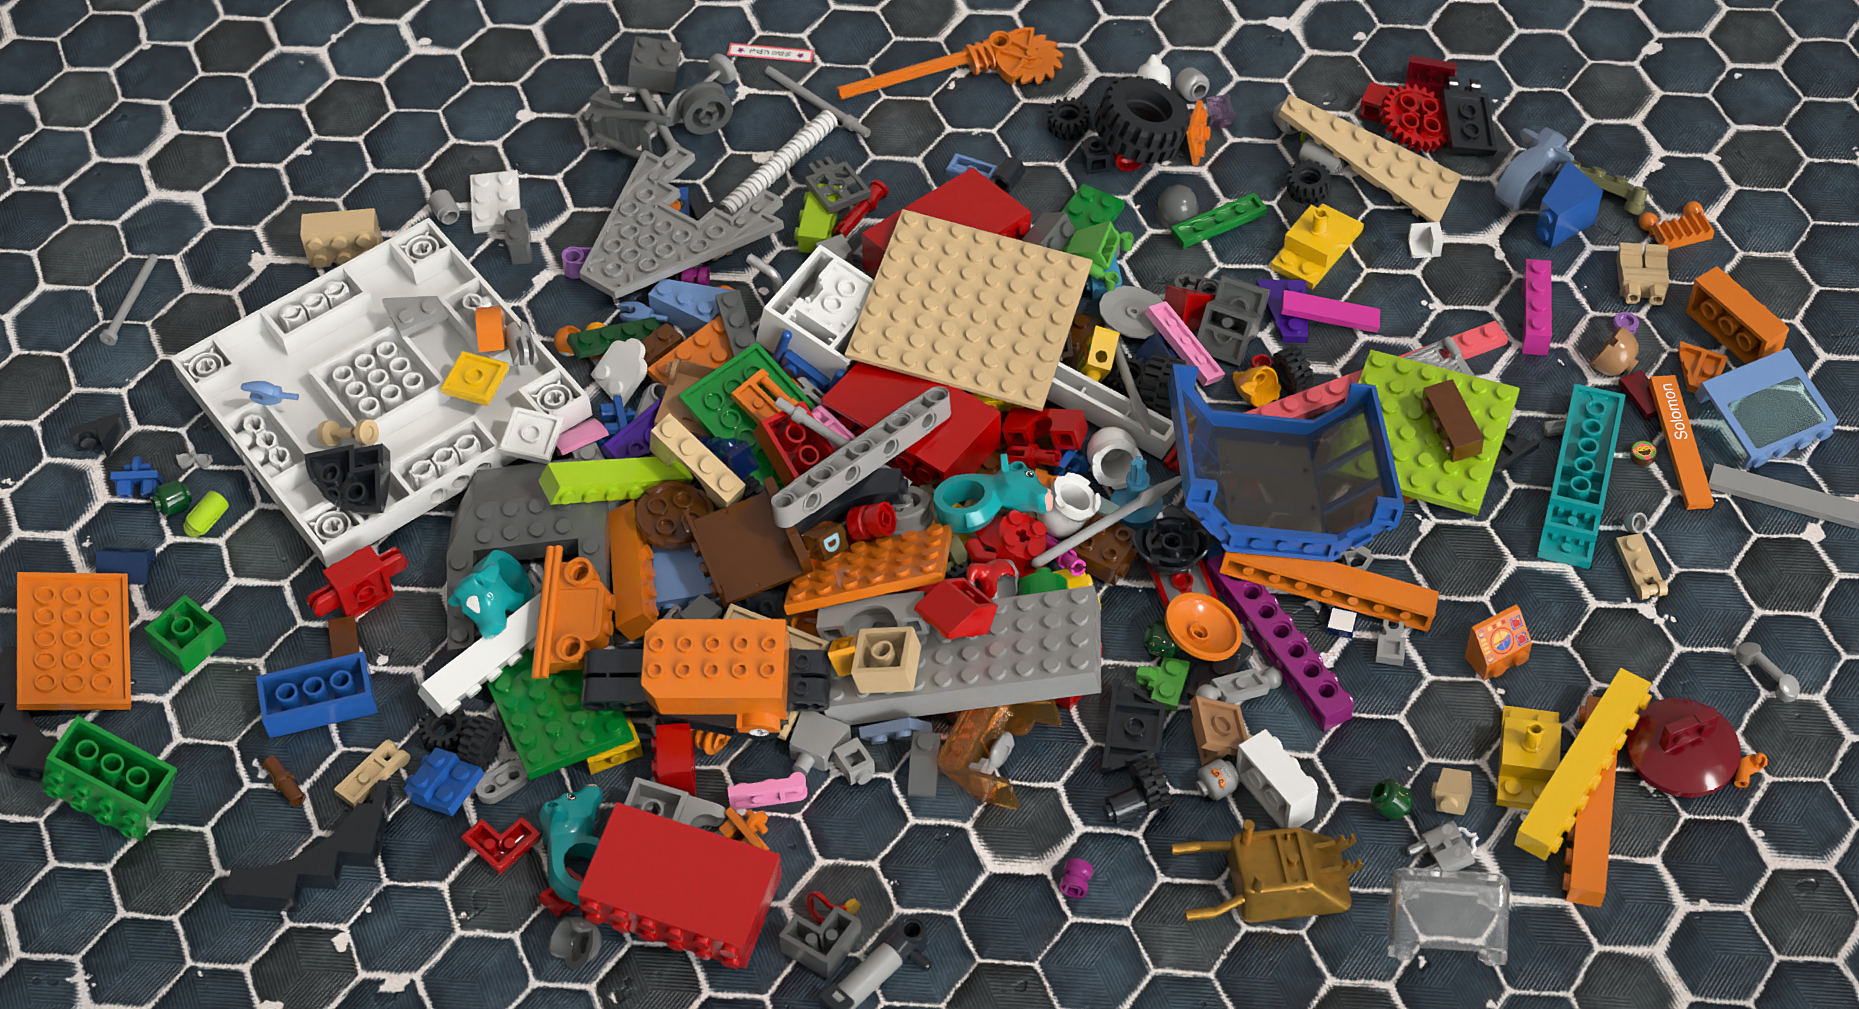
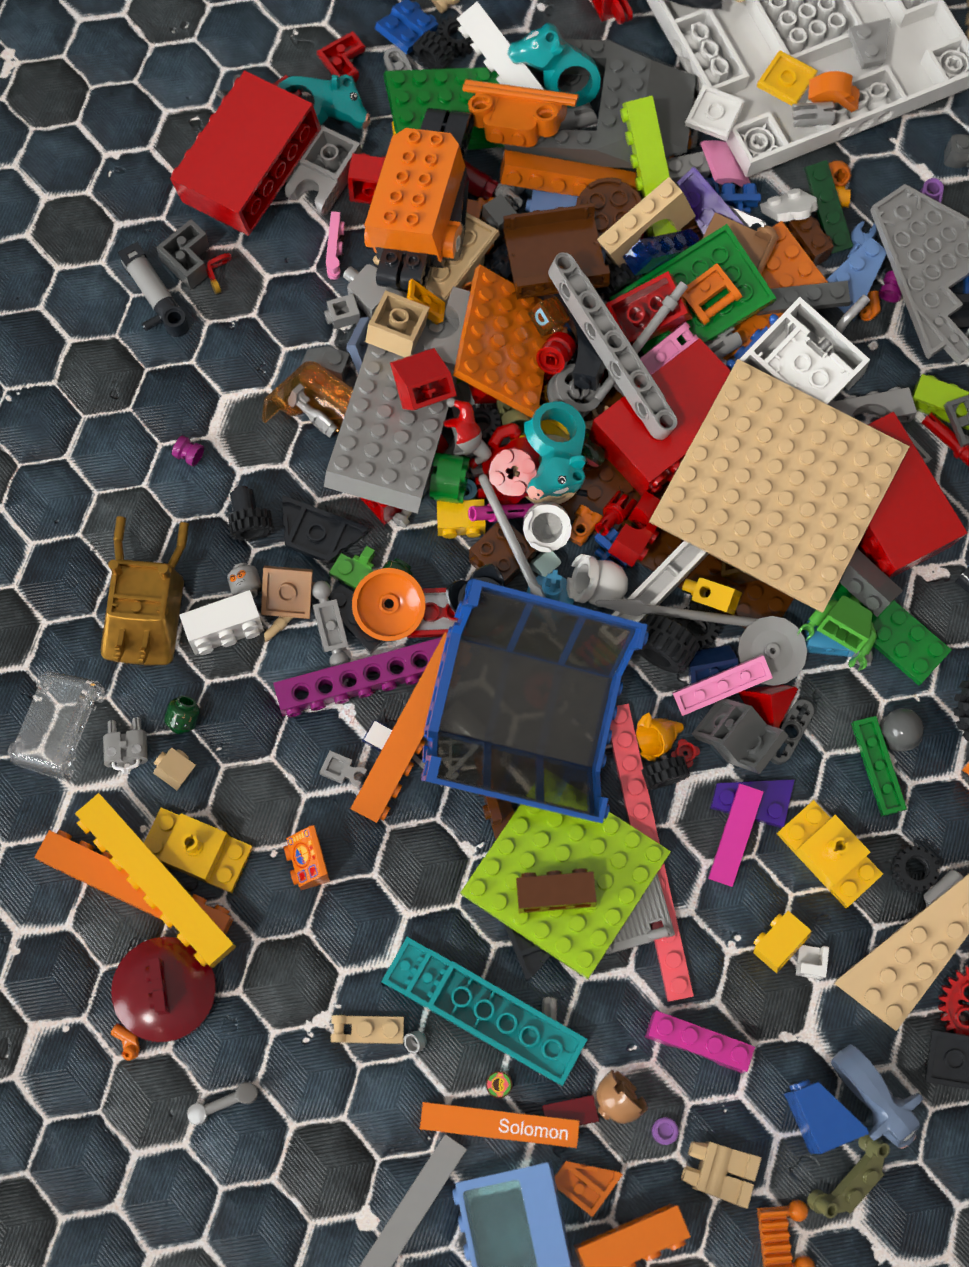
camera: 95 degrees right, 20 degrees up
orange hips [719,806,770,850] -> none
none -> yellow brick [753,911,812,973]

